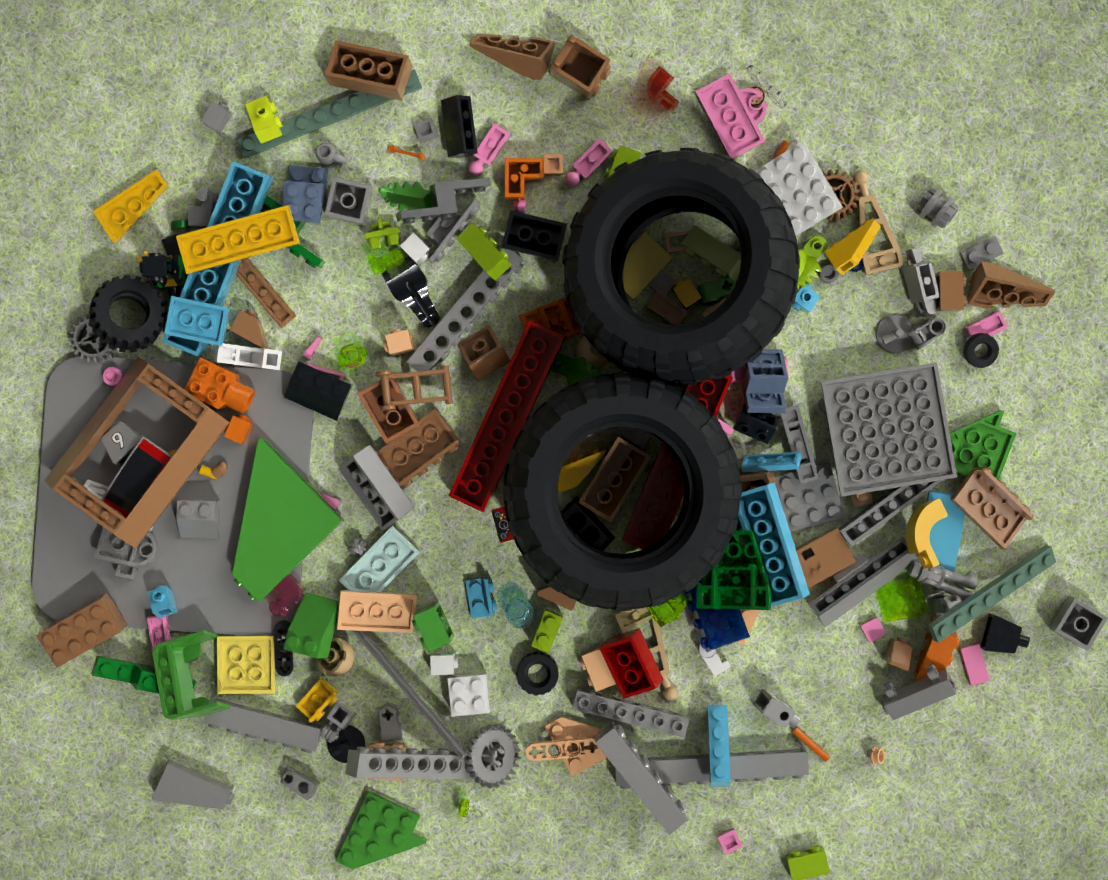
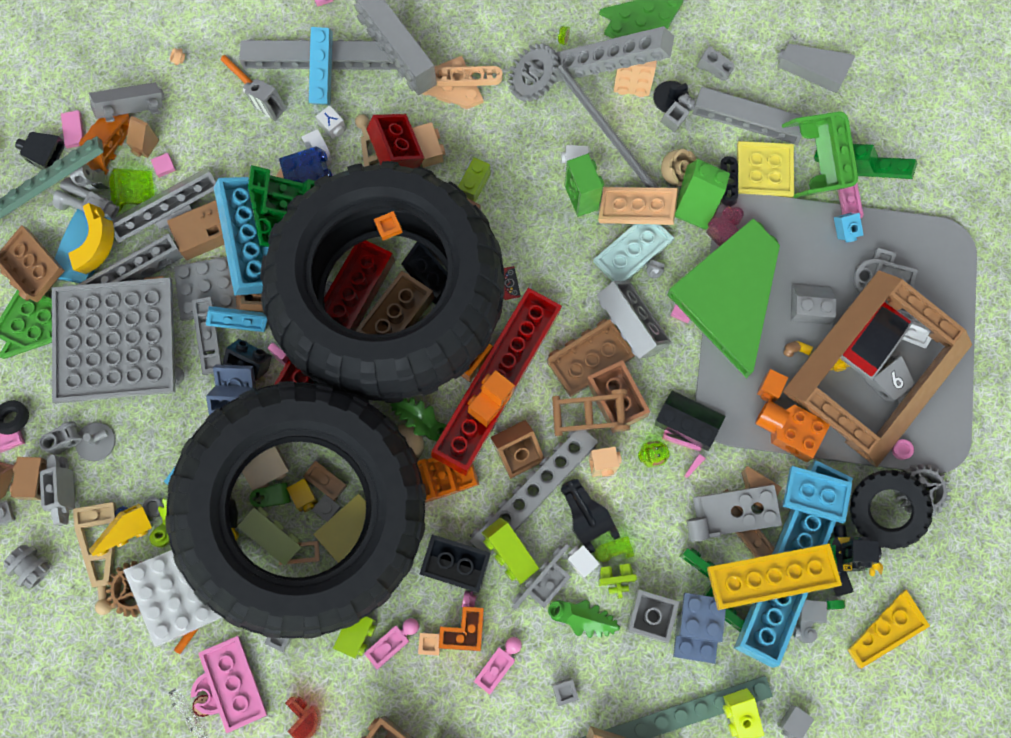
camera: 175 degrees left, 15 degrees down
medium nougat brick [36,592,127,668] -> none
white arch [214,343,282,370] -> none
yellow bracket [296,677,339,723] -> none
light grey piece [315,143,348,165] -> none
light grey piece [379,703,402,742] -> none
orange hinge [388,145,425,160] -> none
dark grey bracket [396,177,491,224] -> none
black brick [441,95,478,158] -> none
white brick [448,671,491,717] -> none
medium azure bracket [466,577,497,619] -> none
clear light blue helmet [504,596,536,629] -> none
black tyre [516,652,559,696] -> none
light grey brick [572,687,690,738] -> none
none -> white brick [315,105,346,139]
none -> orange plate [374,211,403,241]
none -> orange brick [467,370,515,427]
none -> light grey hinge [686,484,782,541]

